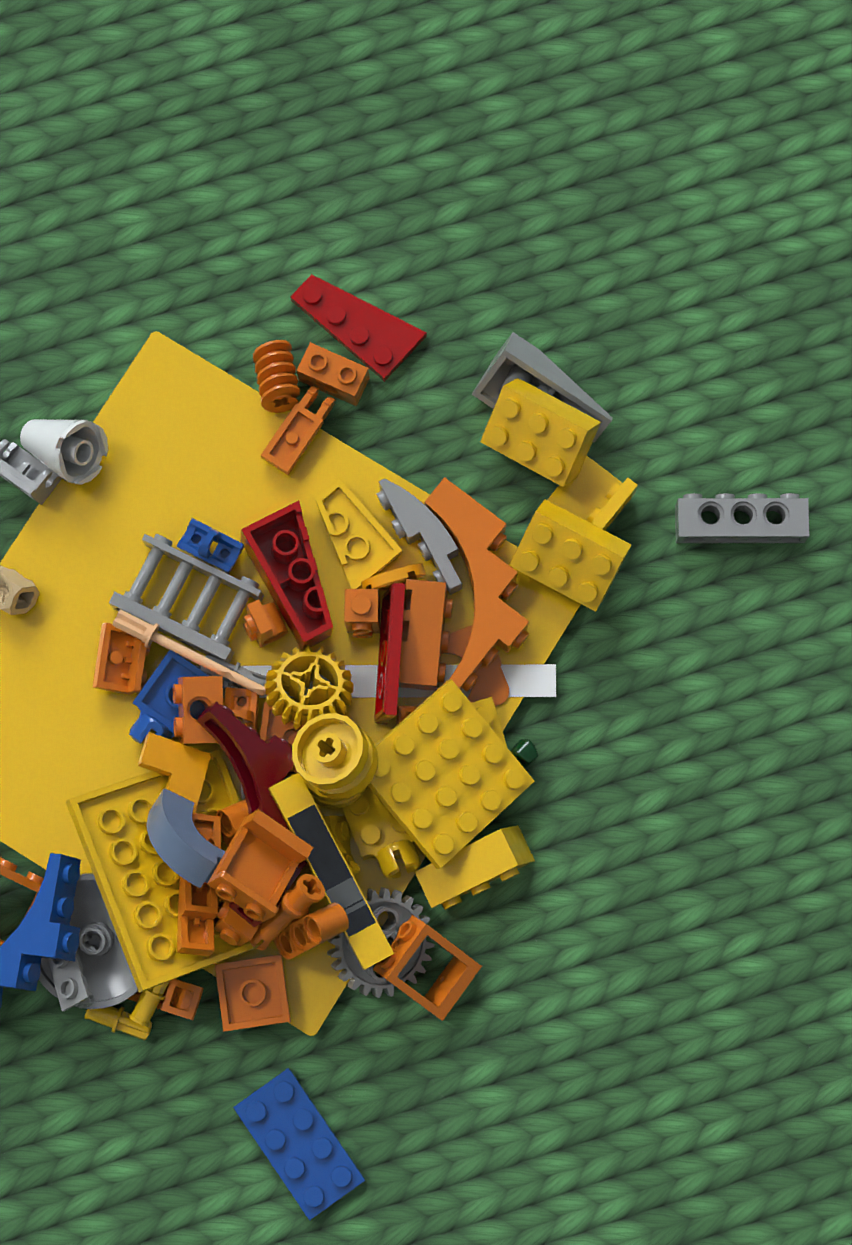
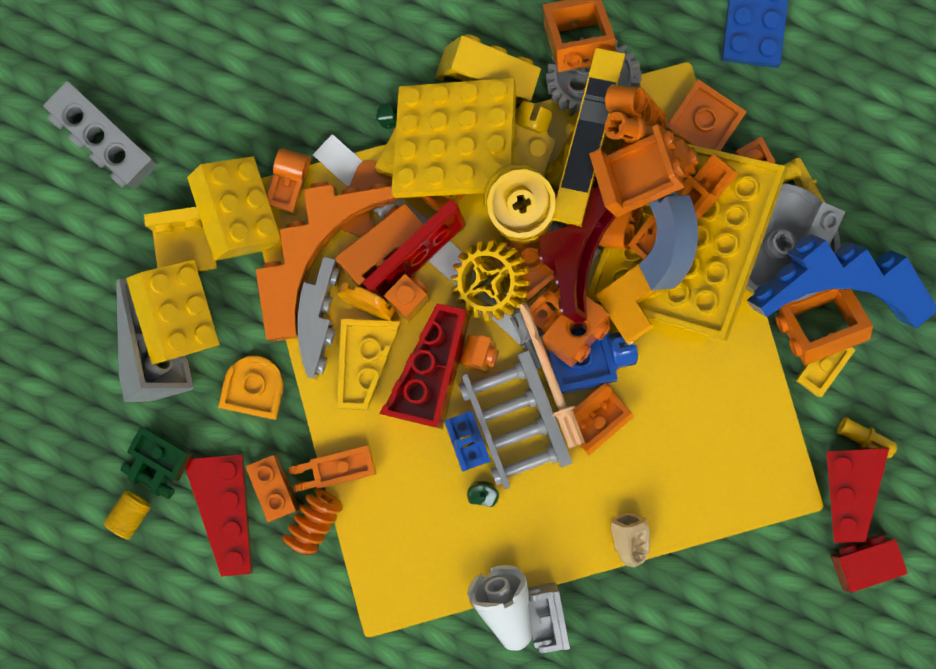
camera: 140 degrees left, 5 degrees up
none -> yellow piece [103,491,152,540]
none -> dark green plate [120,426,192,499]
none -> light orange tile [218,356,284,420]
none -> orange plate [267,148,311,214]
none -> dark green piece [467,481,499,507]

